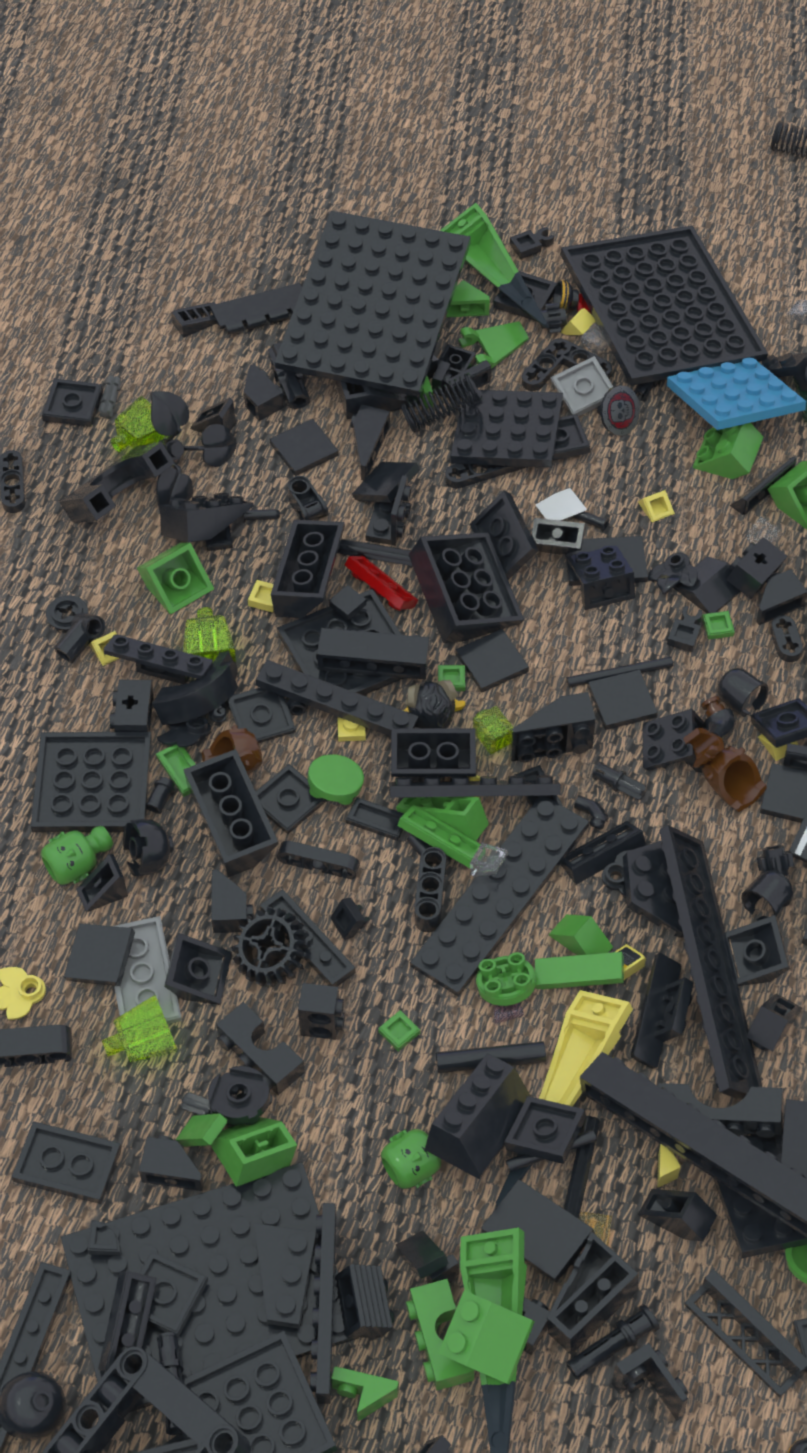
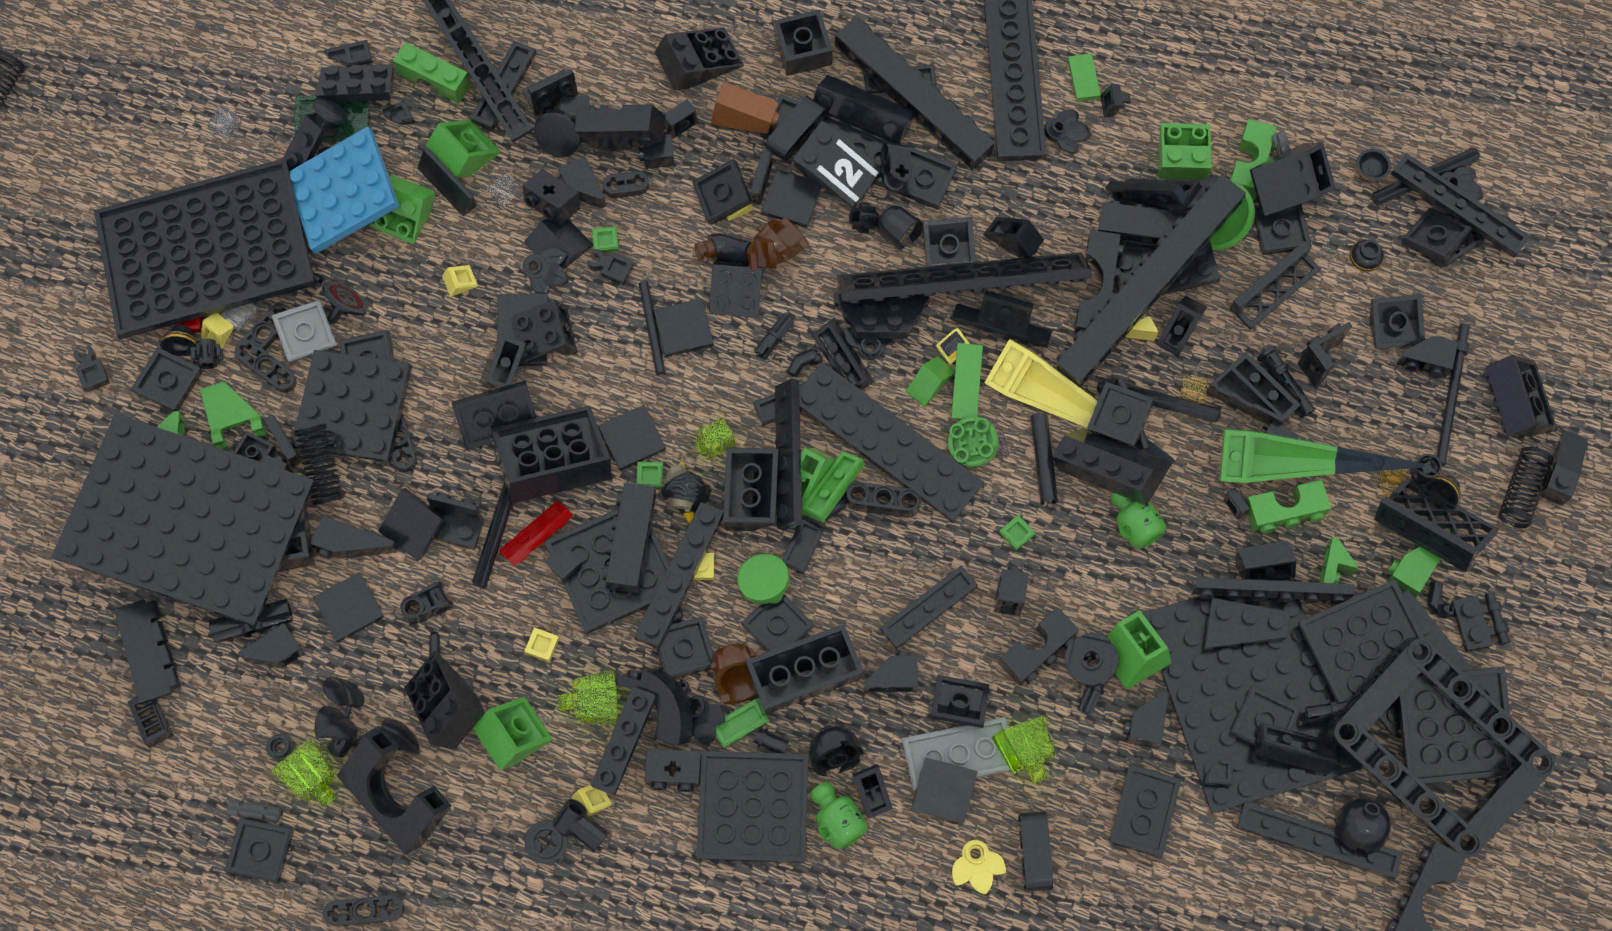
camera: 90 degrees left, 15 degrees up
bright green tile [176,1114,227,1147] -> none
black slope [190,398,236,433] -> none
black gear [231,907,311,987] -> none
black slope [271,520,345,618] -> none
black beam [277,841,360,880] -> none
black tile [330,898,370,940] -> none
black tile [395,1230,449,1279] -> none
bright green slope [438,1290,535,1385] -> none
bright green plate [440,203,549,329] -> none
clear slope [470,843,508,876] -> none
black tile [481,1180,595,1283] -> none
black slope [511,692,596,762] -> none
white sticker [536,488,587,521] -> none
black piece [573,511,610,532] -> none
black helmet [717,668,769,717] -> none

